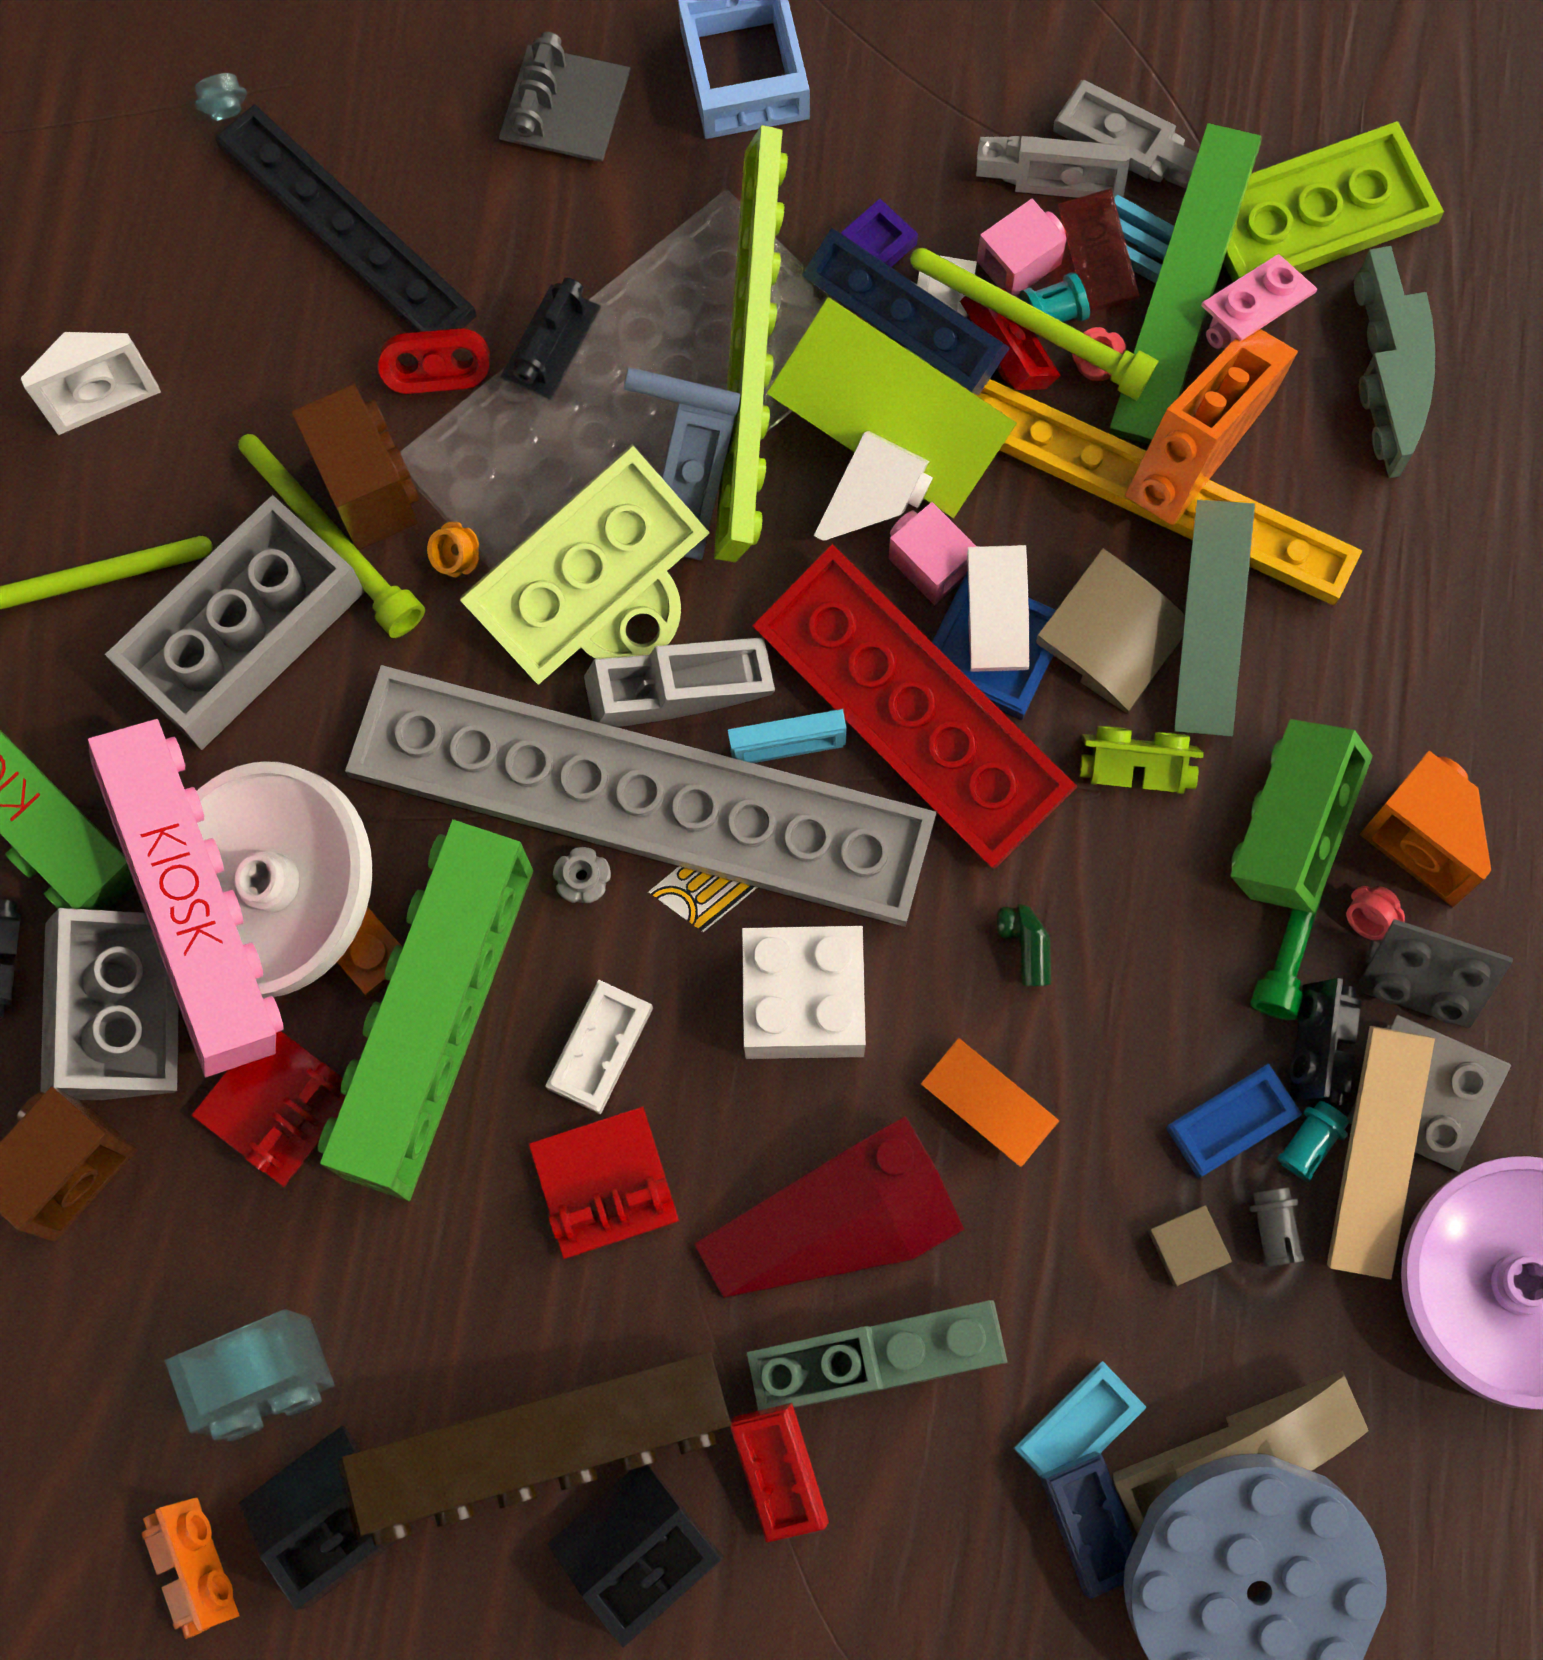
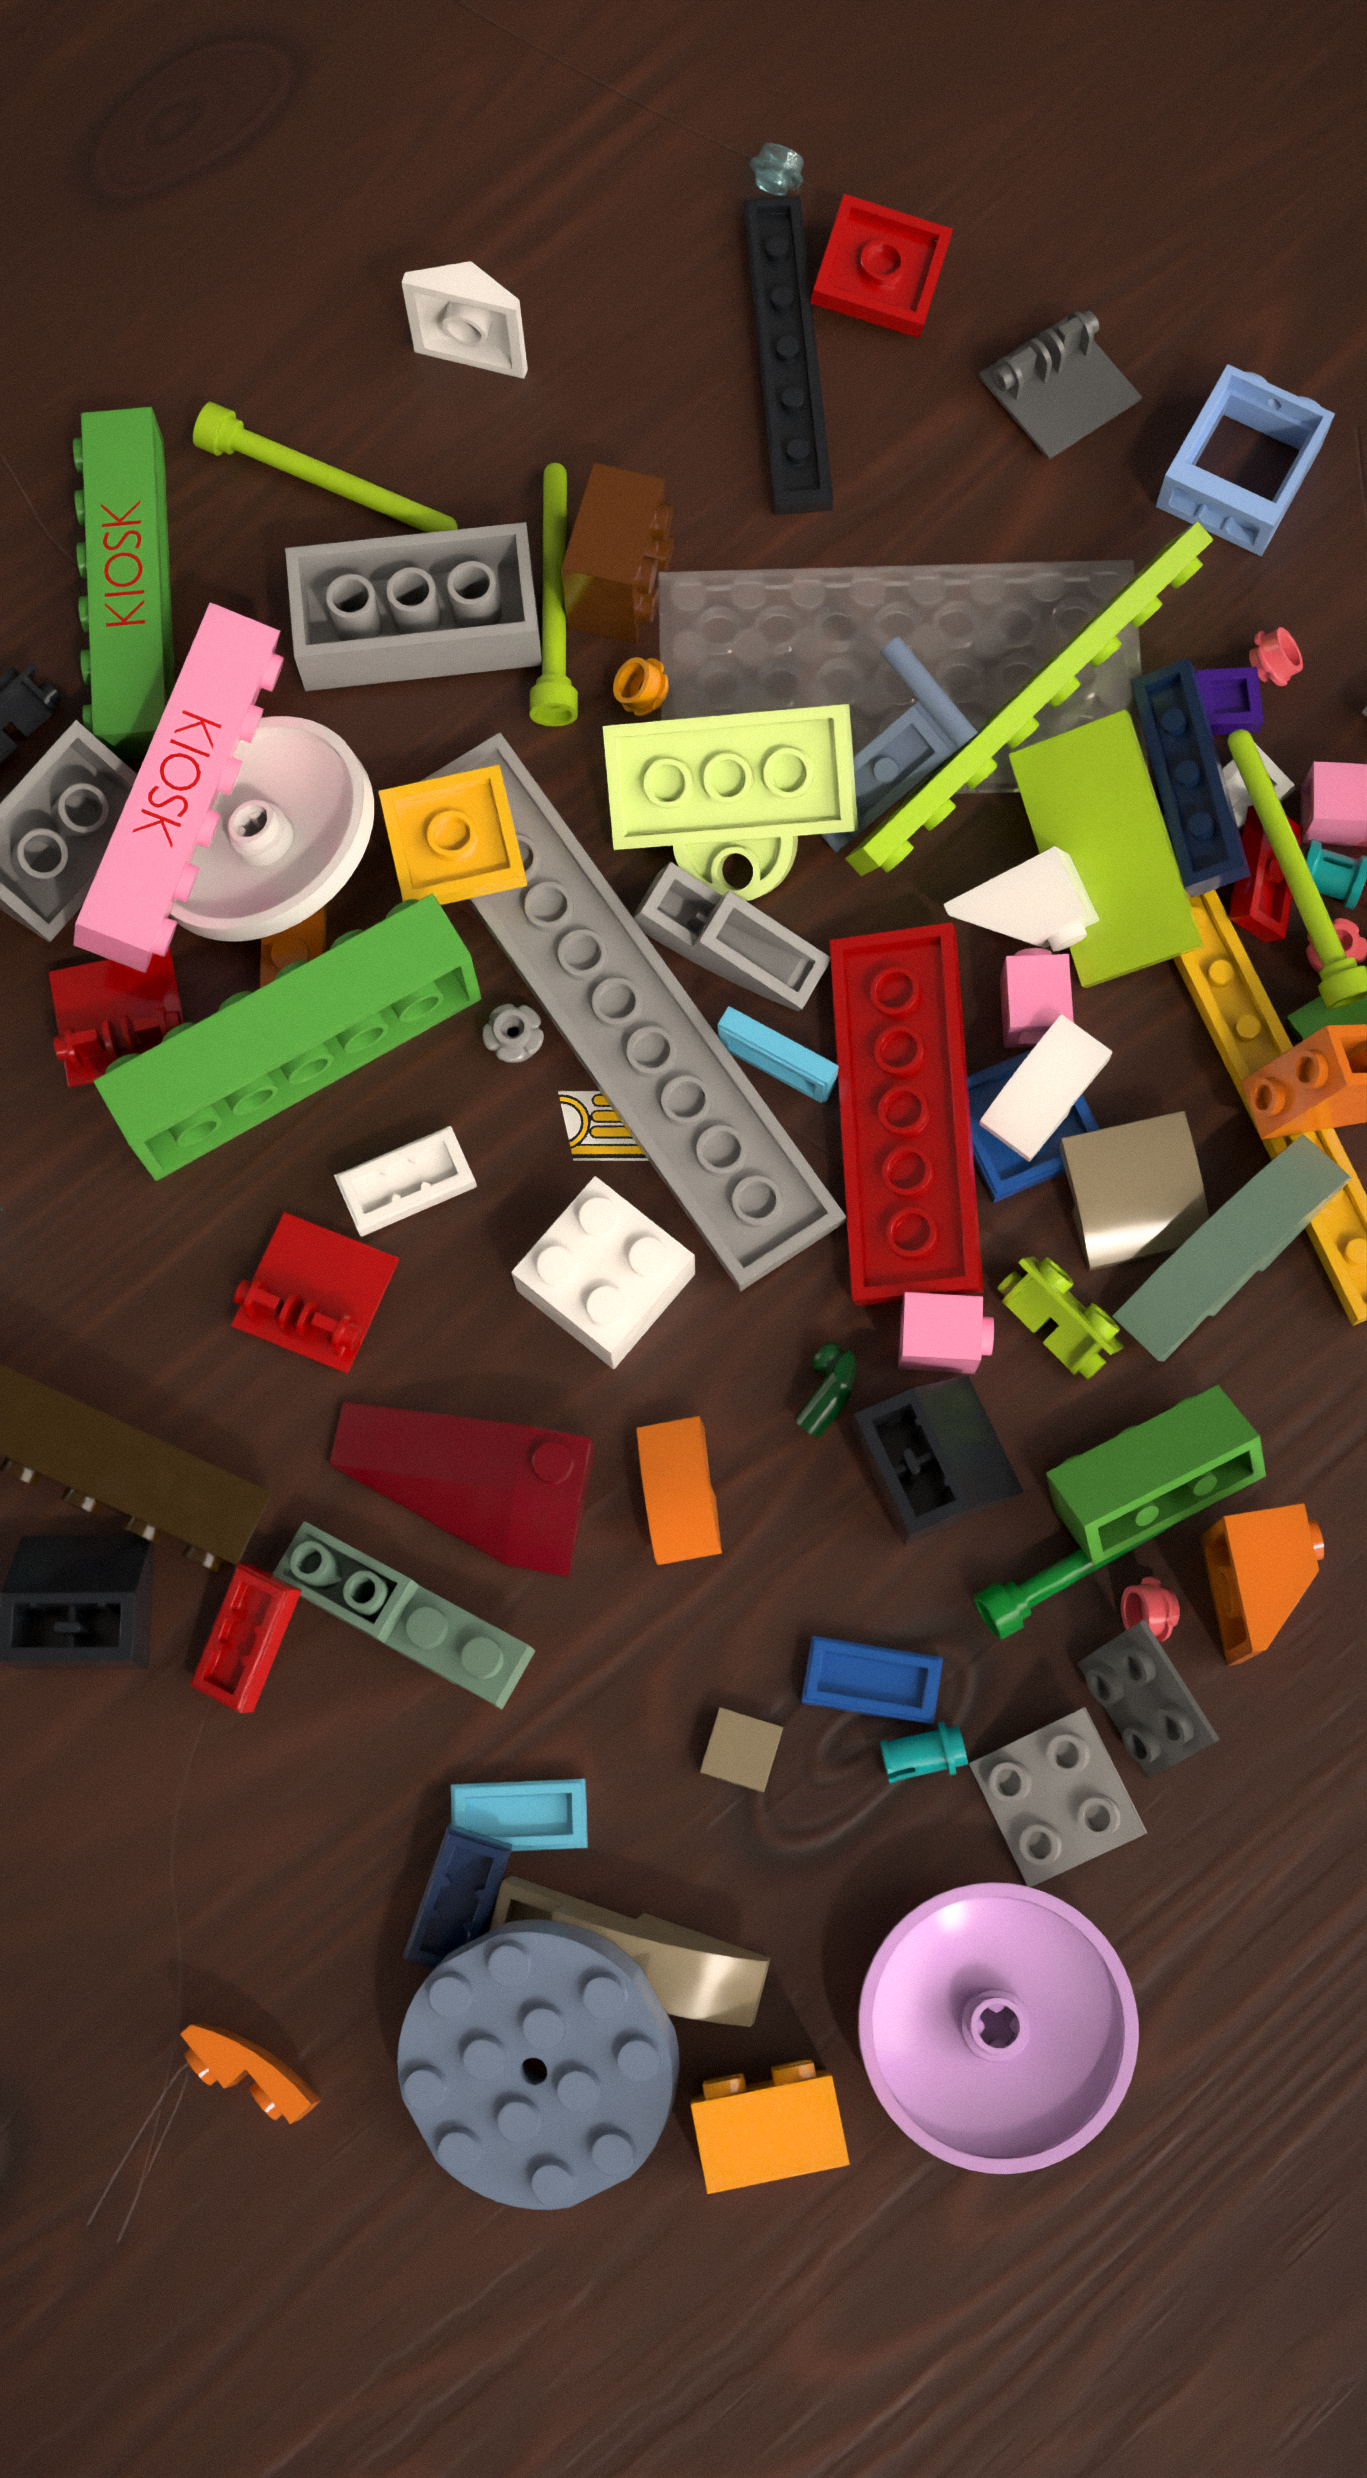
camera: 40 degrees right, 0 degrees up
red plate [378,328,490,394] -> none
black hinge [501,277,601,400] -> none
dark grey pin [1249,1188,1304,1267] -> none
black hinge [1289,978,1362,1107] -> none
tan tile [1327,1026,1435,1280] -> none
none -> yellow plate [379,764,527,905]
none -> light orange brick [691,2059,850,2194]
none -> red plate [810,194,953,338]
none -> black slope [850,1375,1024,1547]
none -> bright pink brick [898,1292,994,1374]
none -> coral plate [1249,627,1303,687]

